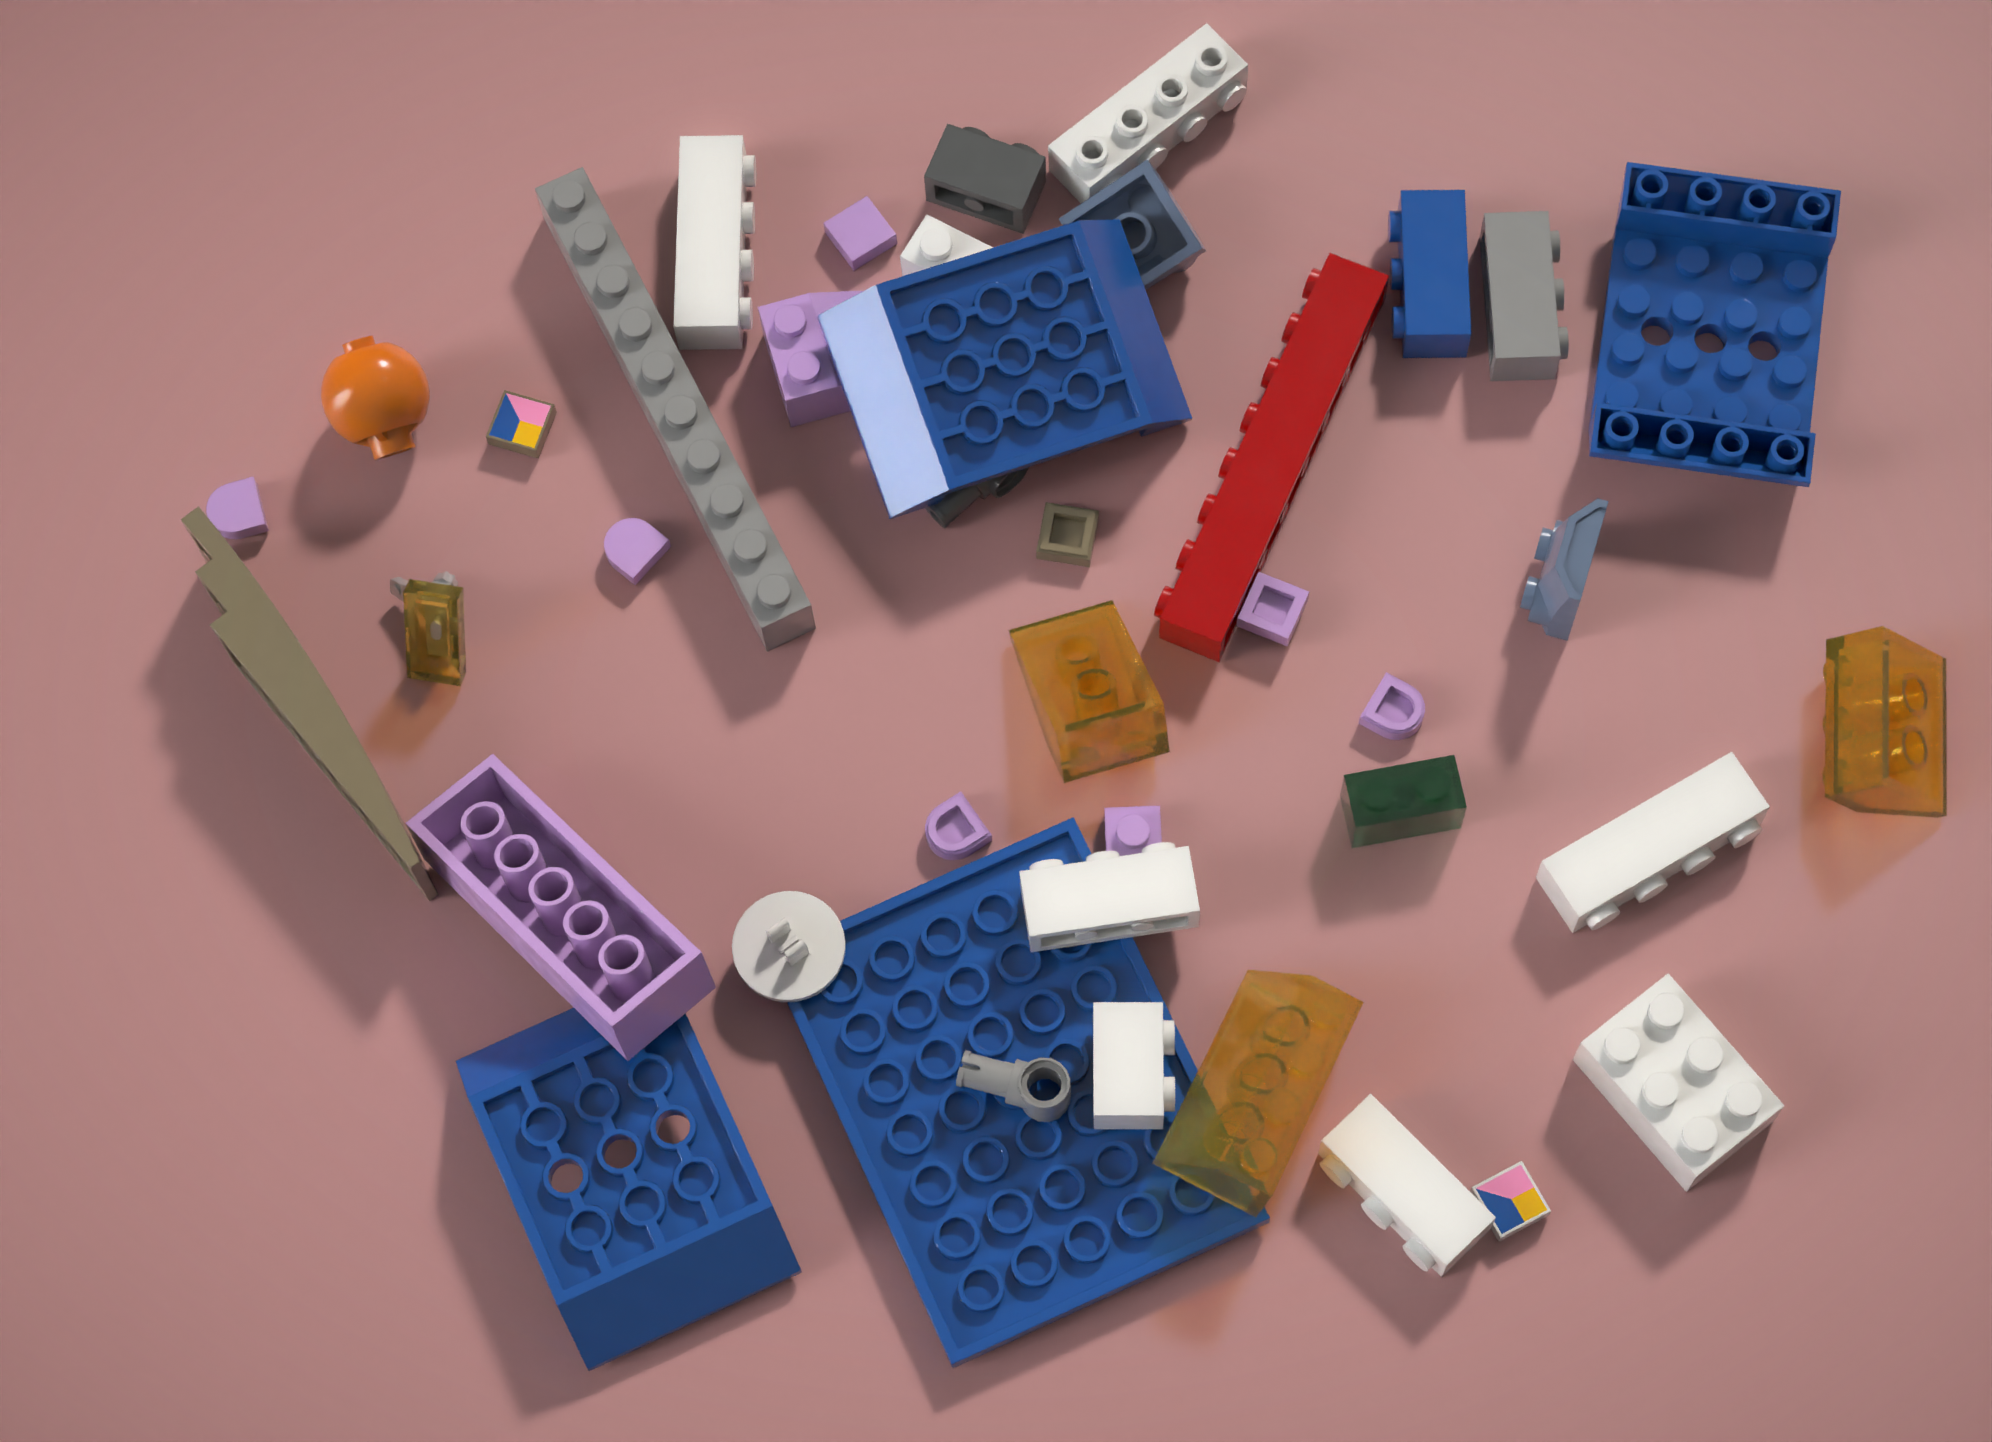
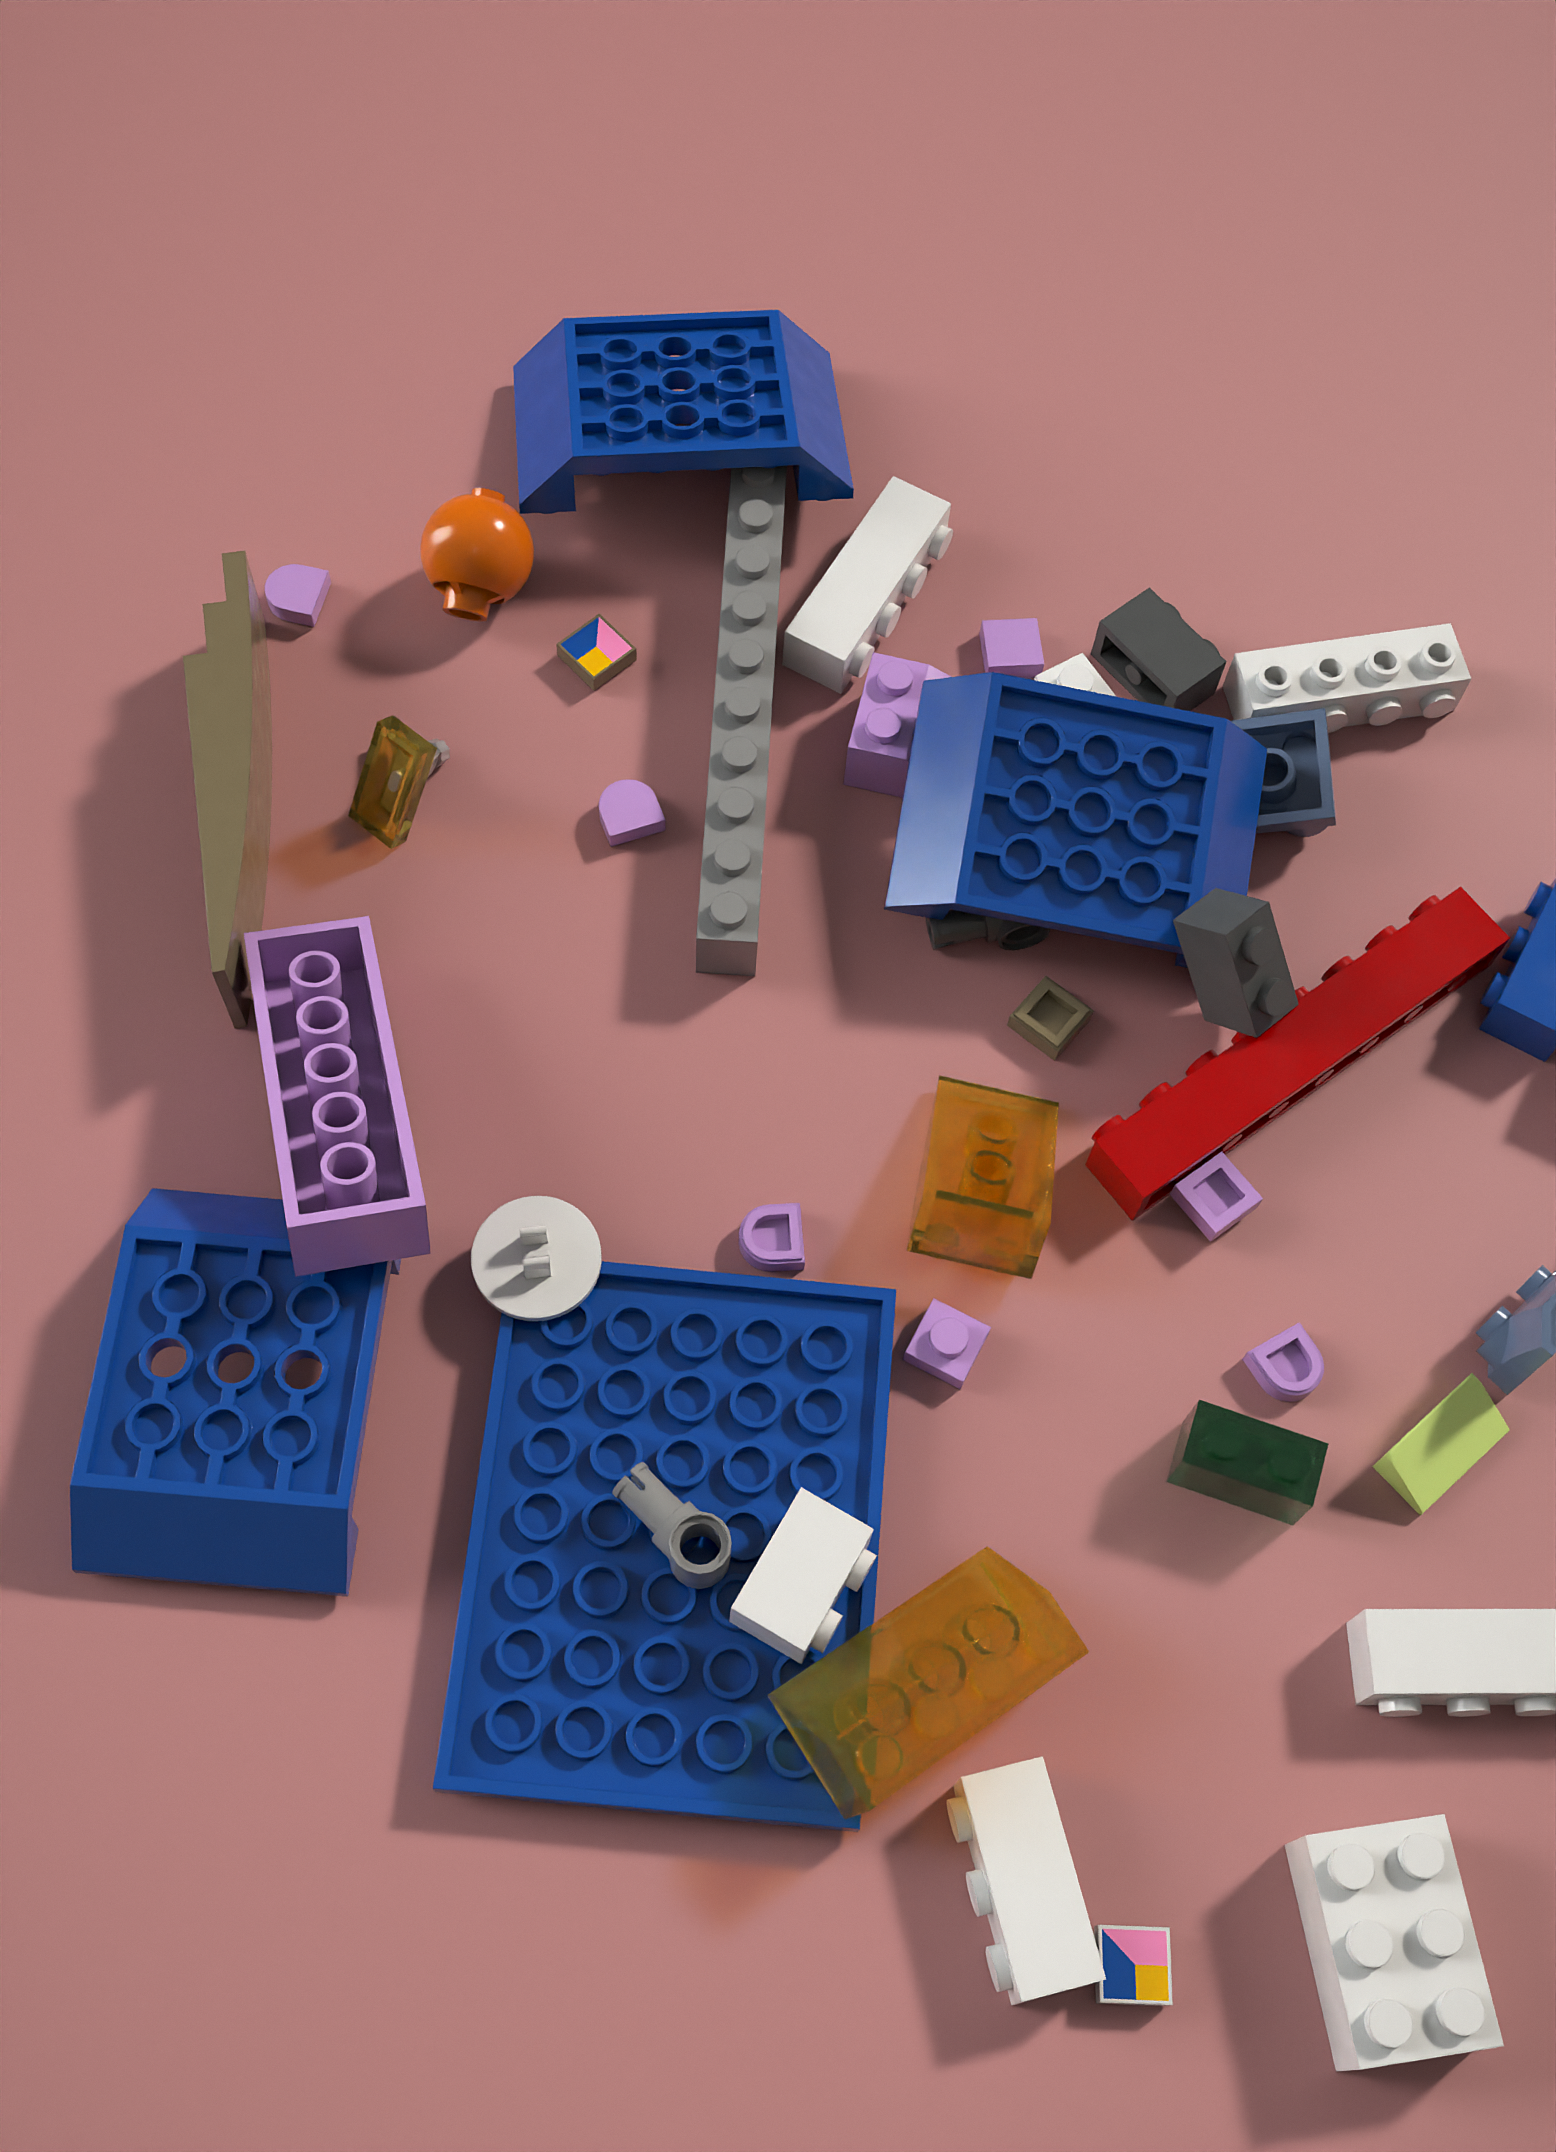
camera: 20 degrees right, 5 degrees down
white brick [1019,842,1200,952] -> none
none -> blue slope [513,310,854,514]
none -> dark grey brick [1173,888,1299,1038]
none -> yellowish green slope [1372,1373,1510,1516]

